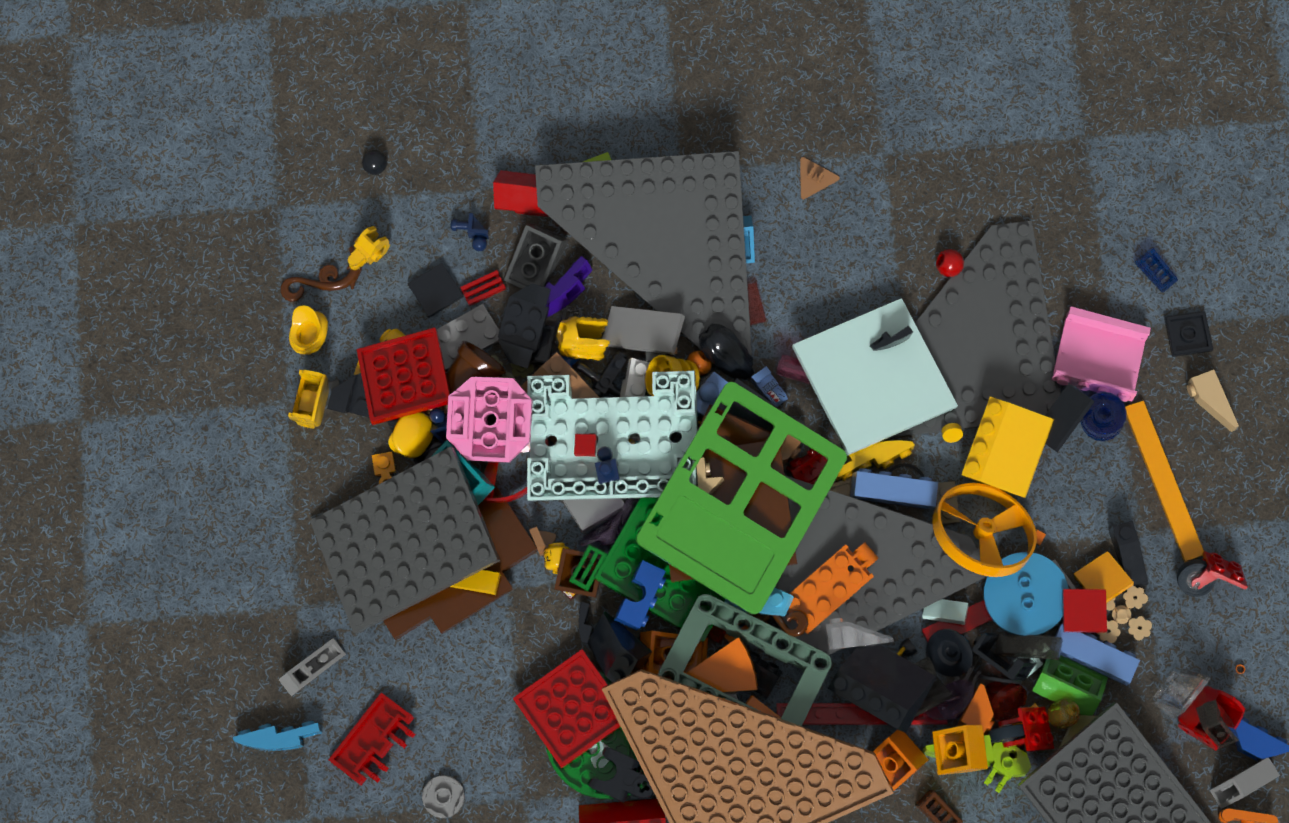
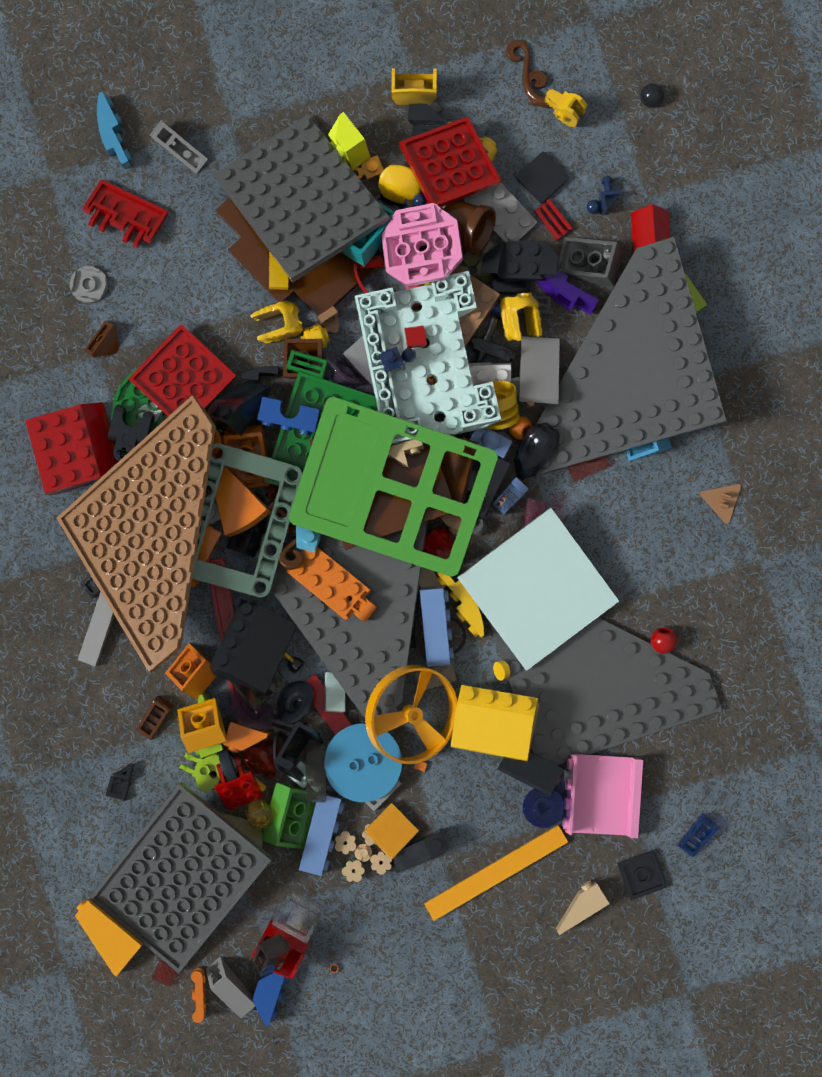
camera: 80 degrees right, 10 degrees up
yellow piece [289,305,328,355] -> none
clear slope [826,618,894,650] -> none
black slope [870,326,913,351] -> none
red tile [1063,589,1107,633] -> none
plate [1177,551,1248,597] -> none
none -> reddish brown slope [84,320,119,358]
none -> yellow piece [251,301,303,343]
none -> neon yellow slope [328,112,371,170]

